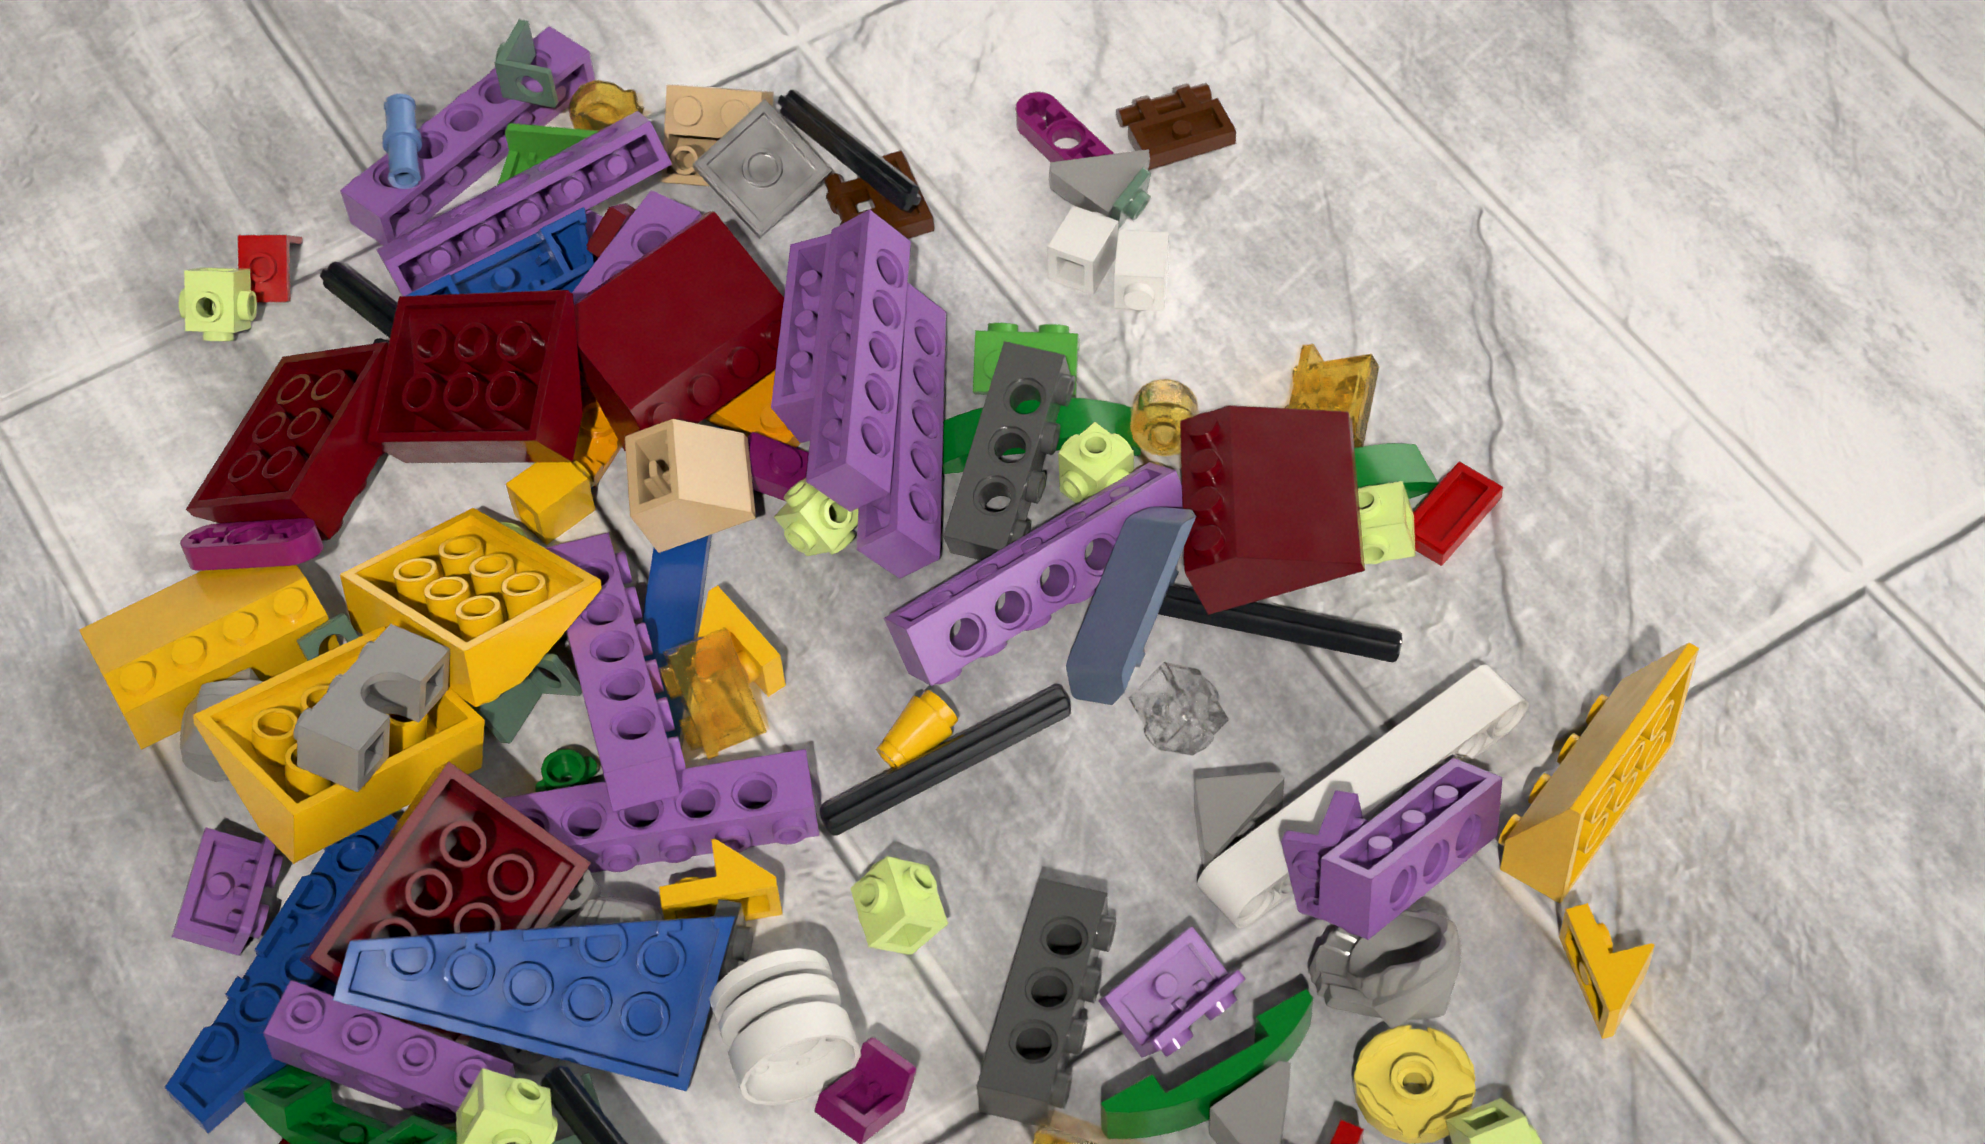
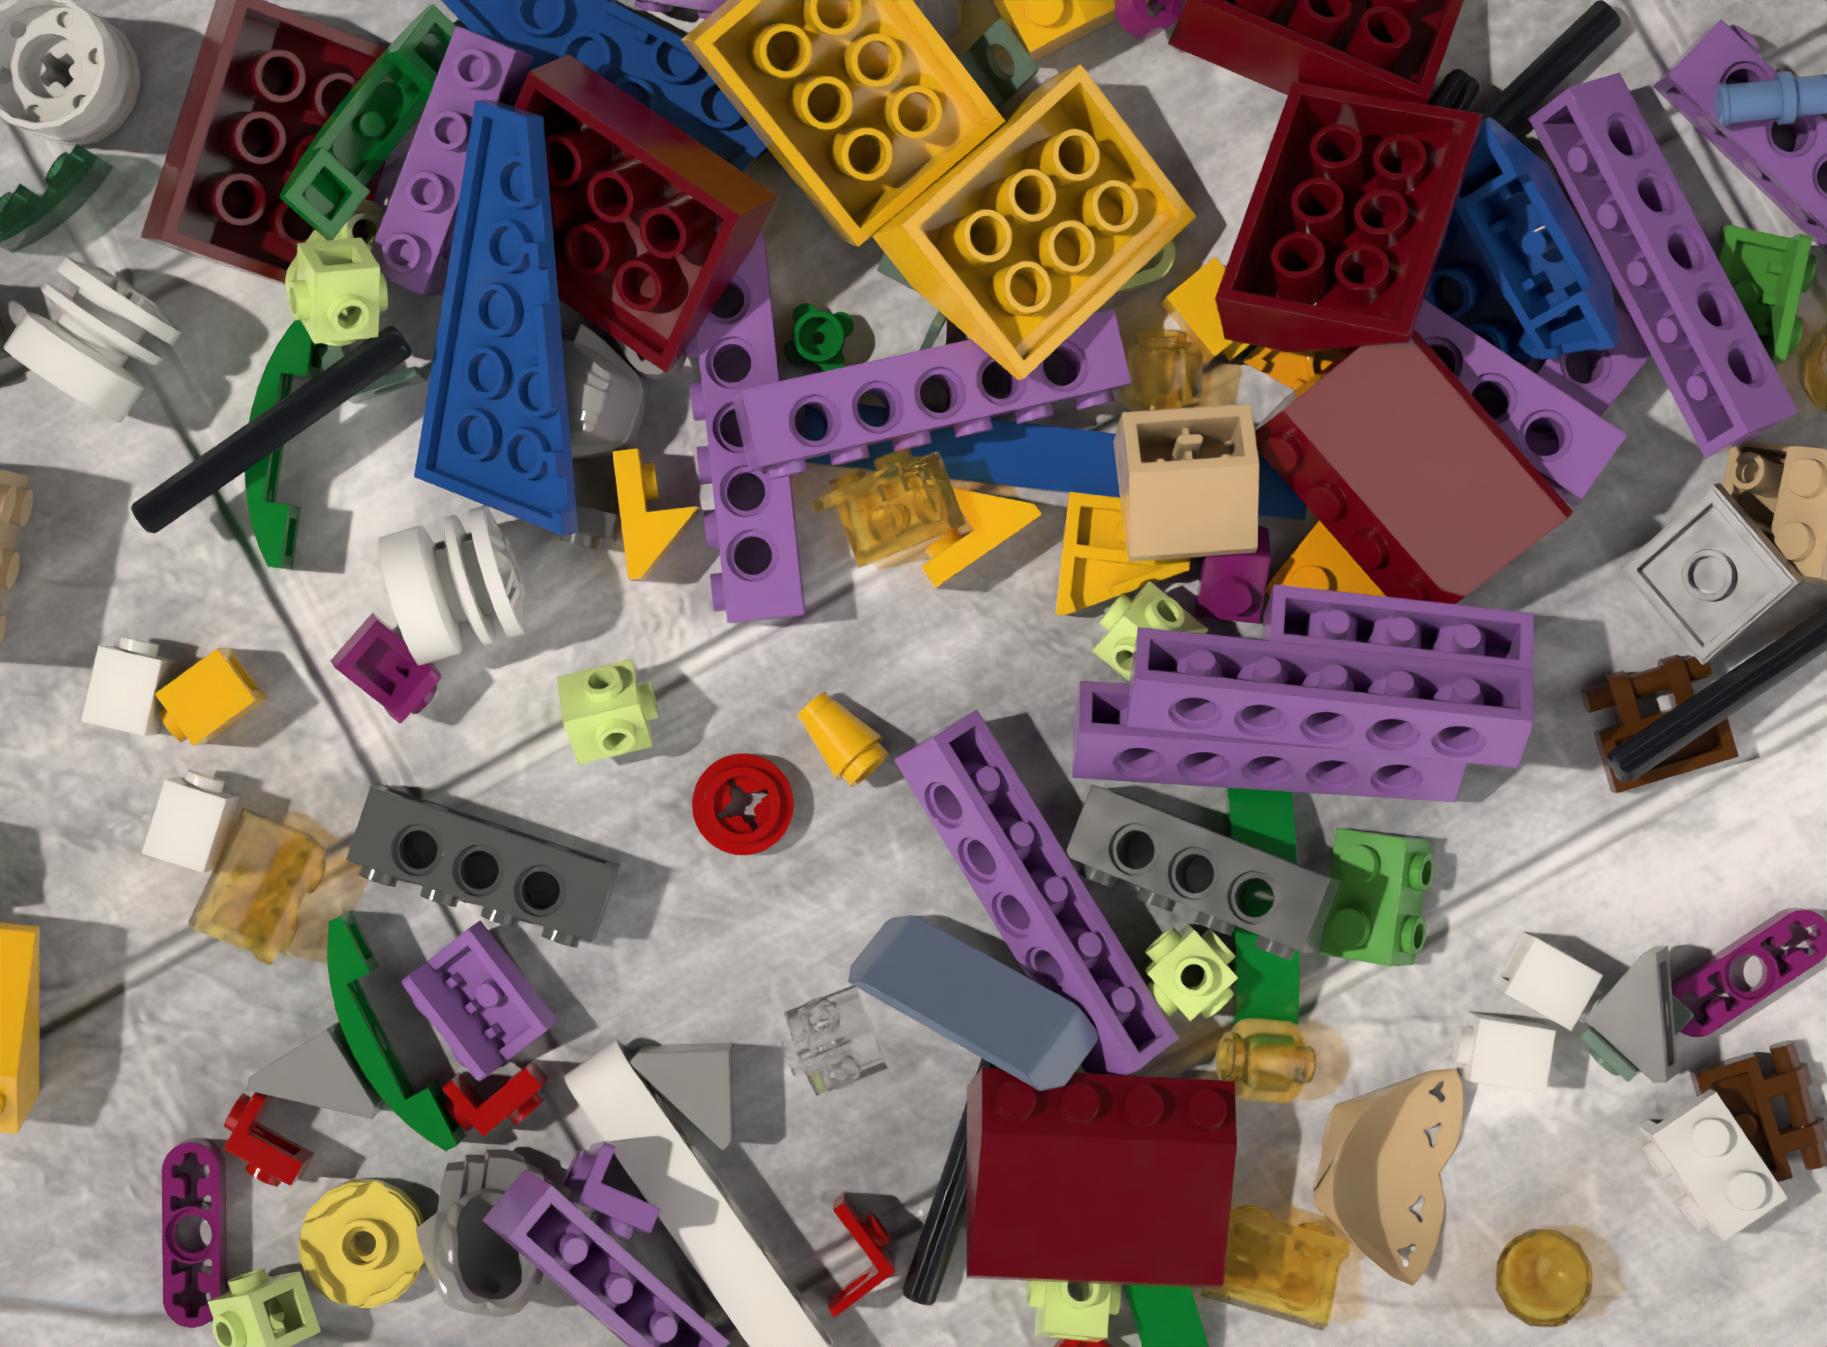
camera: 90 degrees right, 35 degrees up
light grey arch [294,624,450,792] -> none
dark red tile [586,203,636,258] -> none
black axle [819,687,1071,836] -> none
none -> red bracket [442,1059,549,1137]
none -> red gear [692,753,794,855]
none -> red bracket [828,1193,895,1318]
none -> yellow wing [1054,492,1191,616]
none -> clear yellow head [1120,329,1203,412]
none -> tan piece [1313,1068,1464,1286]
none -> clear yellow hair [1495,1229,1593,1328]
none -> white bracket [1639,1089,1788,1242]

